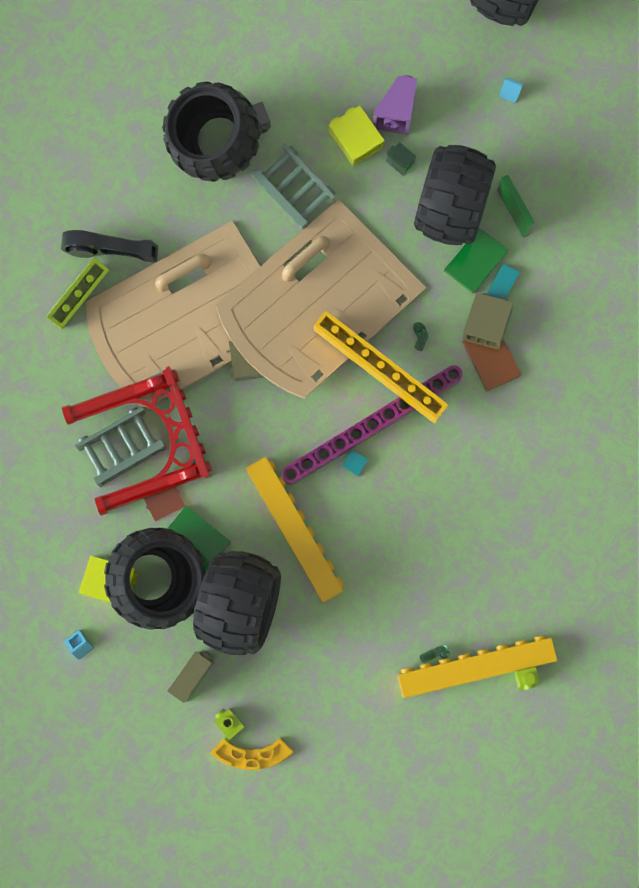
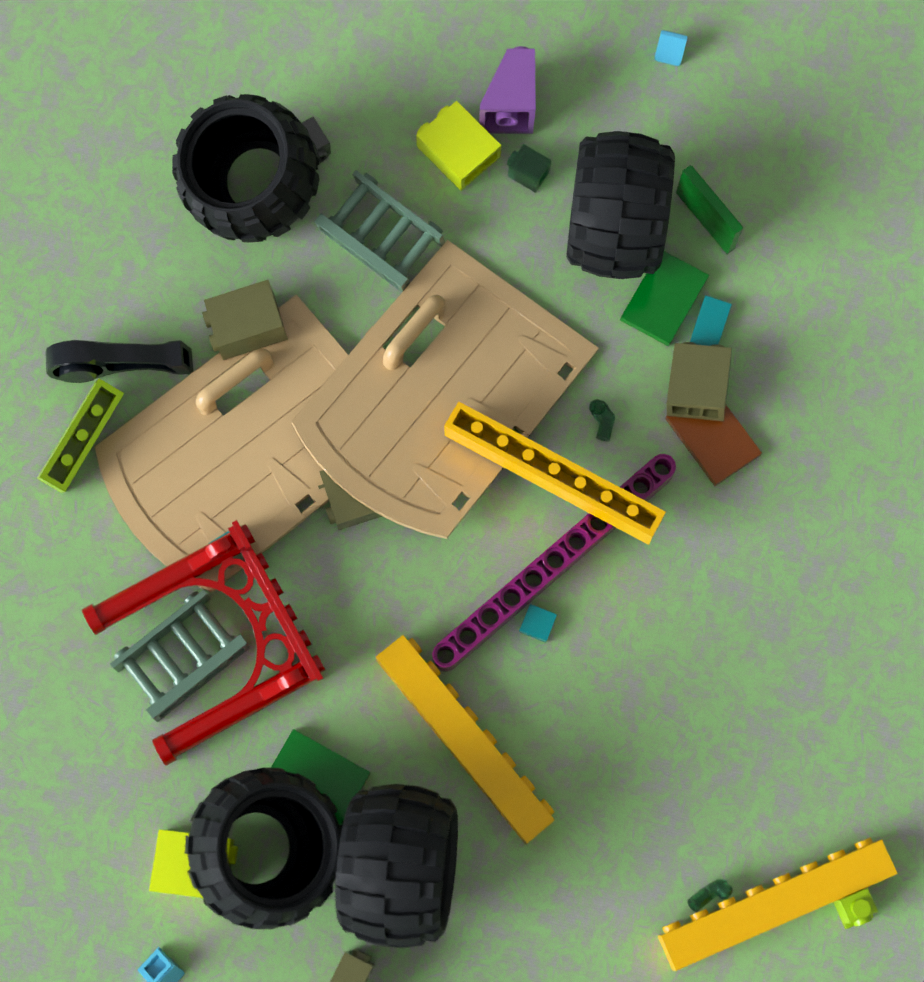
camera: 10 degrees left, 5 degrees down
clear red piece [144,487,185,521] -> none
none -> olive brick [202,280,288,360]

